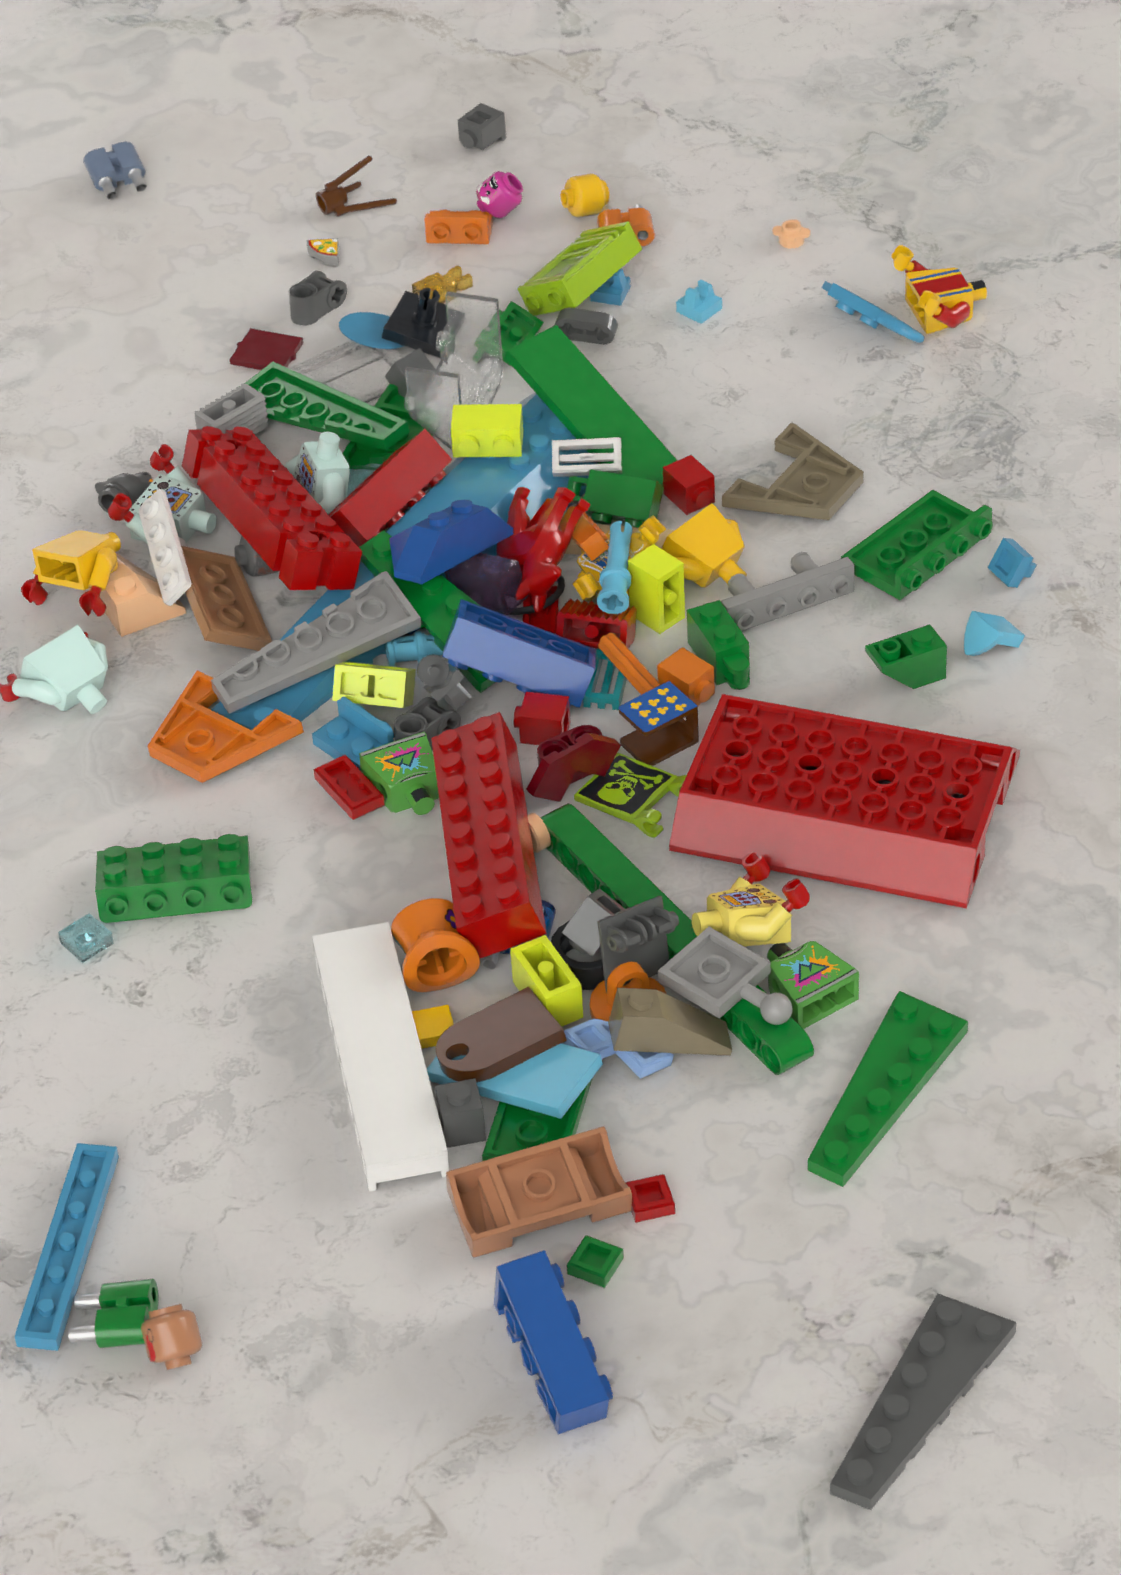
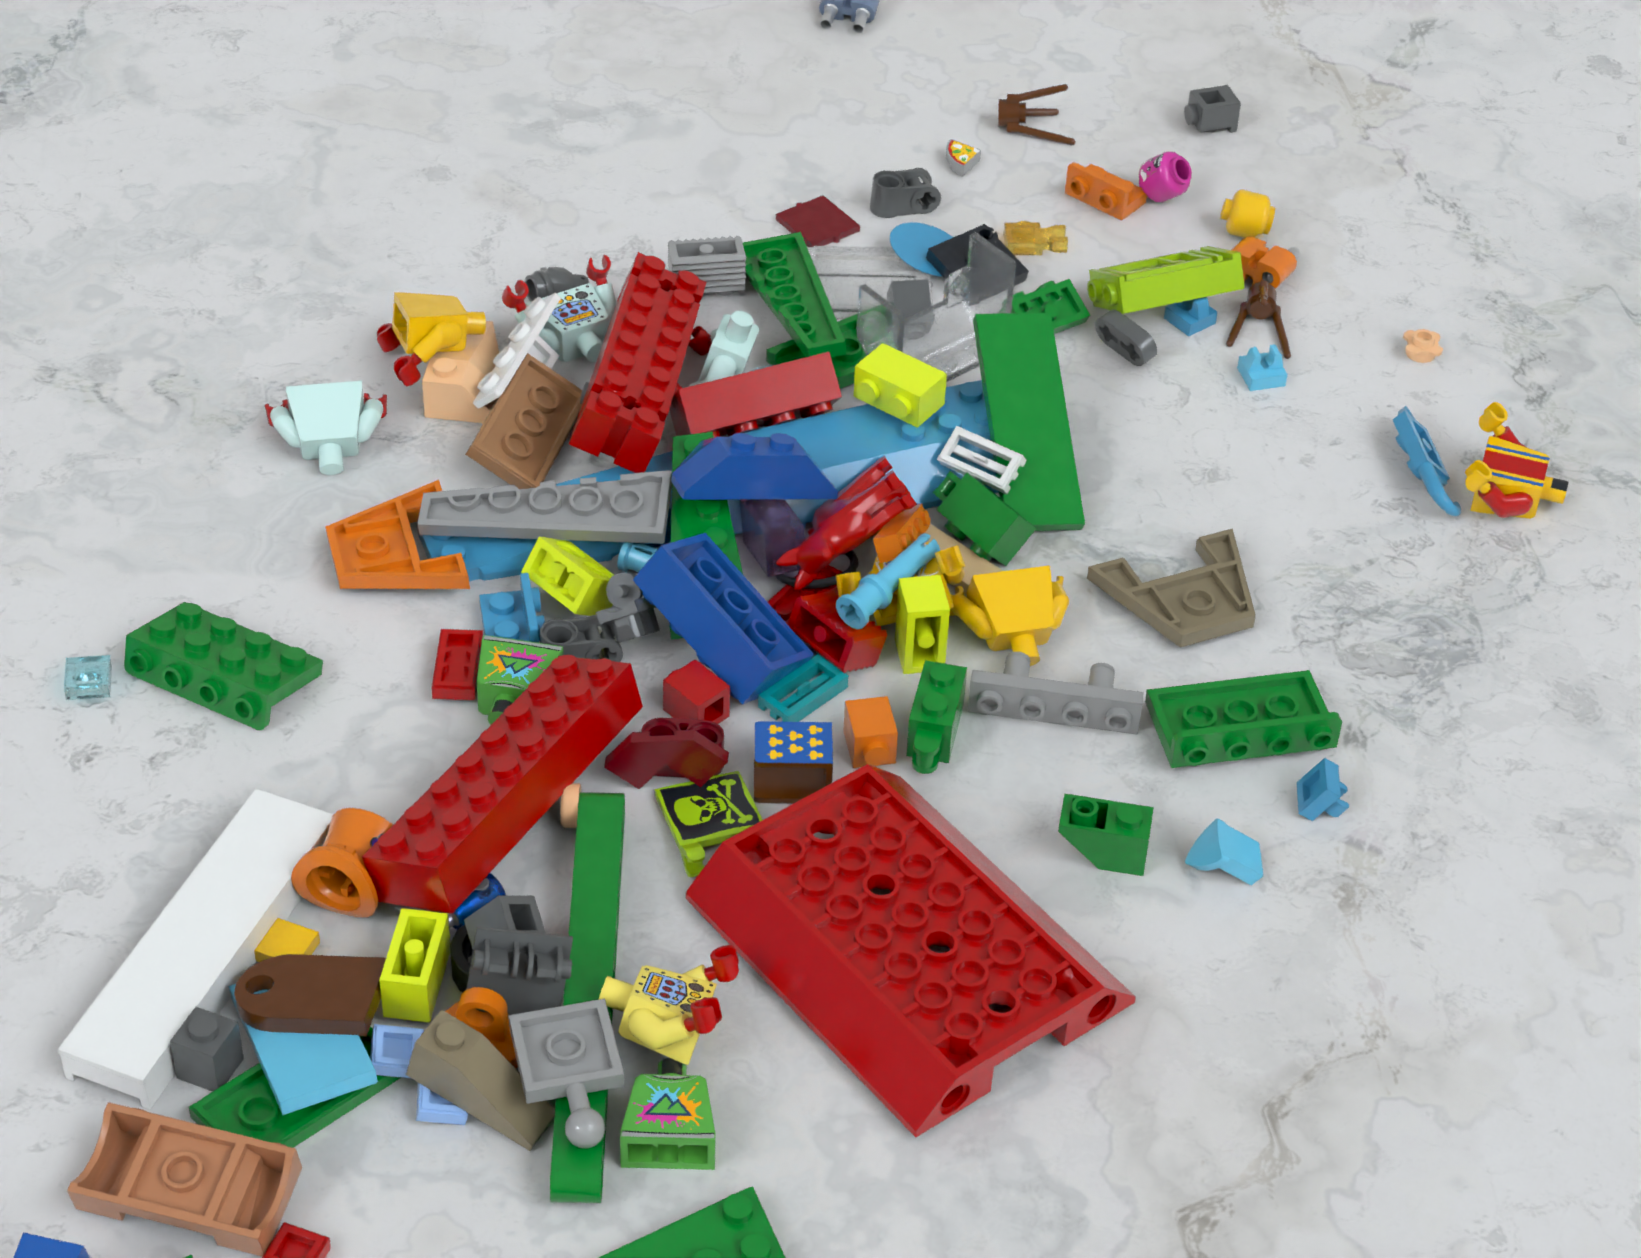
camera: 30 degrees right, 0 degrees up
orange axle [598,632,661,695] -> none
red brick [663,455,715,515] -> none
none -> reddish brown plant [1226,280,1291,359]

